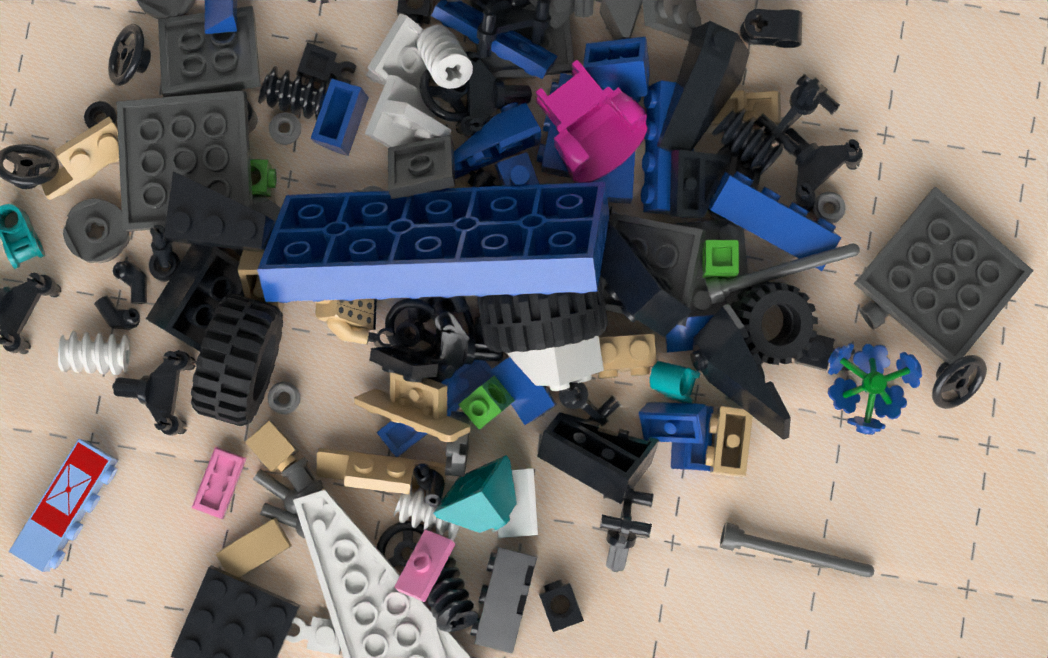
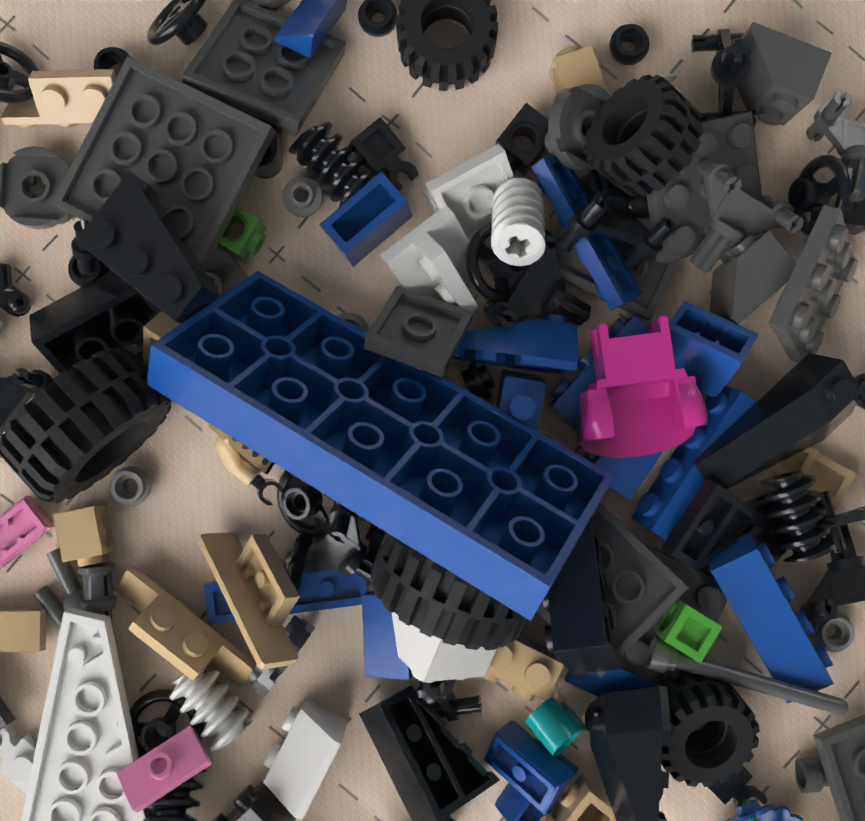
camera: 30 degrees right, 5 degrees up
black arm [113,261,147,304] -> none
black plate [369,346,454,382] -> none
black arm [413,463,445,507] -> none
teal slope [433,455,517,533] -> none
bright green brick [458,375,515,430] -> none

